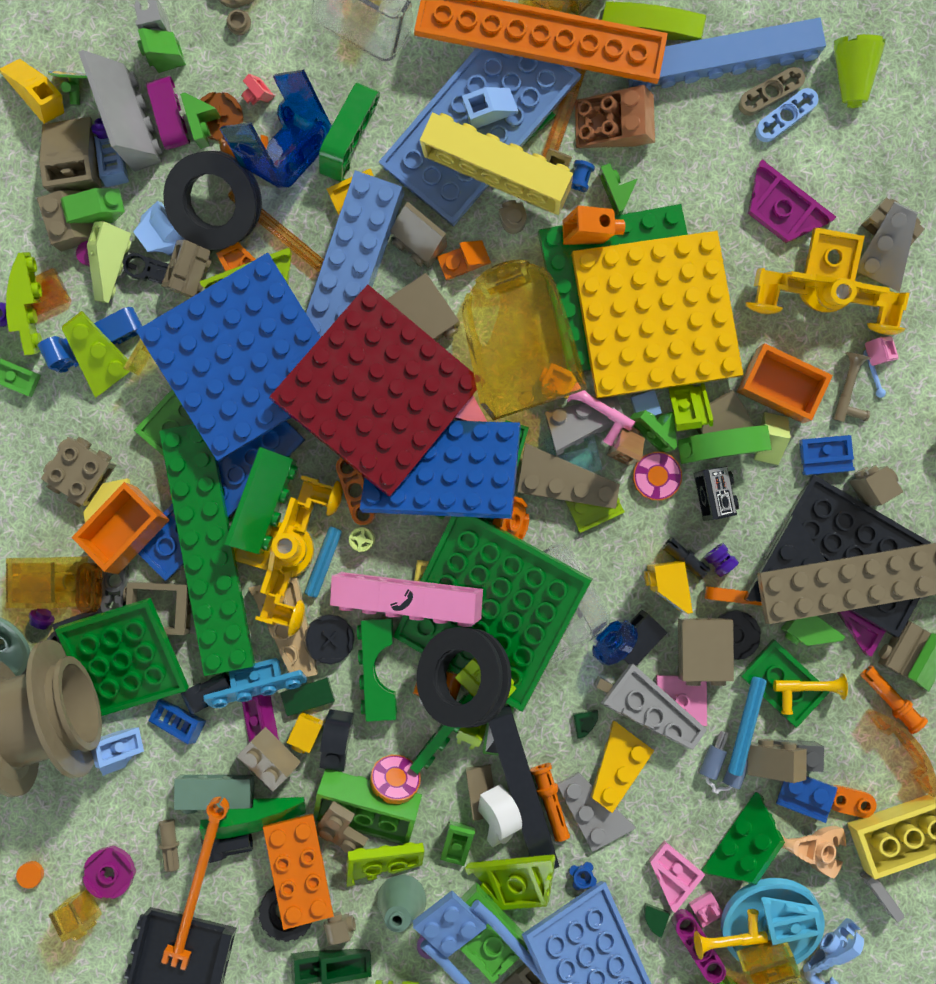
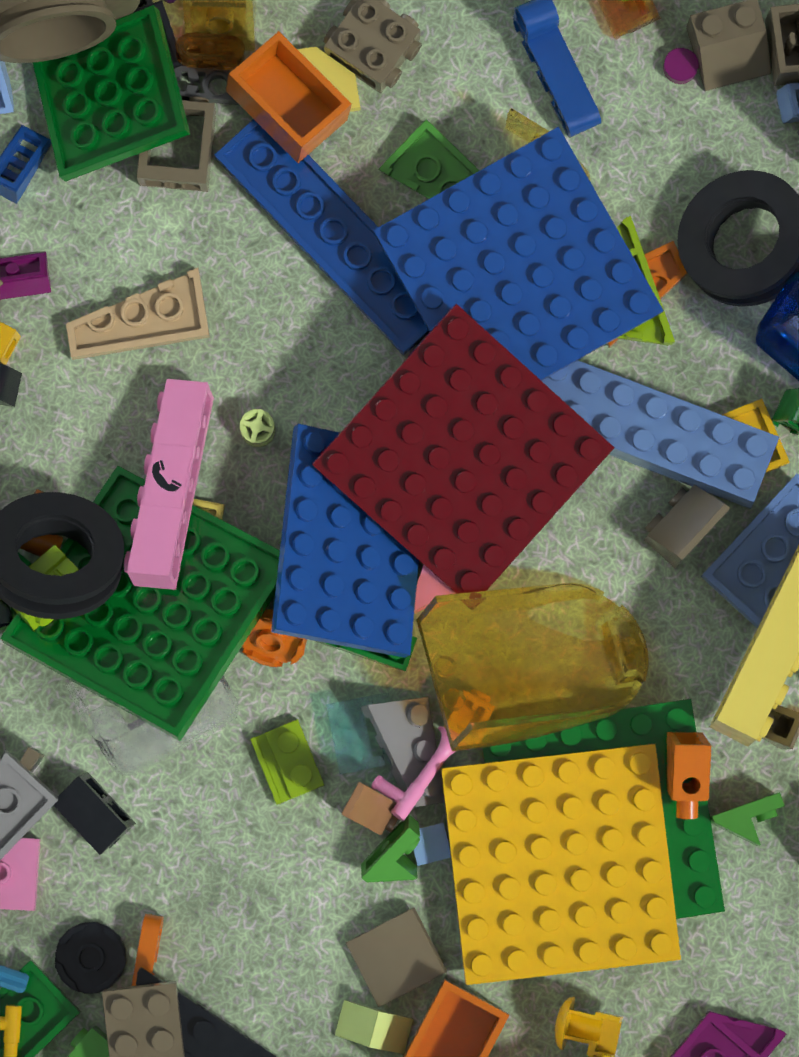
camera: 85 degrees right, 5 degrees down
bright green slope [61,188,125,223] -> none
lime wing [62,311,134,398] -> none
yellowish green slope [87,221,131,303] -> none
black piece [123,253,169,284] -> none
light blue slope [133,201,185,256] -> none
green plate [159,424,255,676] -> none
dark tan brick [161,240,211,298] -> none
black piece [180,672,231,715] -> none
dark azure bracket [203,658,307,708] -> none
green slope [224,447,298,554] -> none
clear orange axle [228,189,324,272] -> none
yellow piece [234,475,343,636] -> none
dark green tile [280,677,335,717] -> none
black tile [304,614,354,665] -> none
dark azure axle [305,527,342,598] -> none
orange beam [336,458,376,525] -> none
green arch [357,617,397,722] -> none
dark tan brick [386,273,460,341] -> none
orange slope [437,240,491,281] -> none
dark tan plate [499,200,527,234] -> none
dark tan wing [517,443,620,509] -> none
blue bush [571,160,595,192] -> none
clear blue tile [592,620,638,665] -> none
tile [632,452,682,501] -> none
yellow slope [644,561,693,614] -> none
black pin [662,537,710,580] -> none
lime plate [669,383,713,431] -> none
bright green arch [678,425,772,464] -> none
dark tan brick [678,618,734,686] -> none
black slope [693,466,739,521] -> none
dark purple wheel [704,543,739,577] -> none

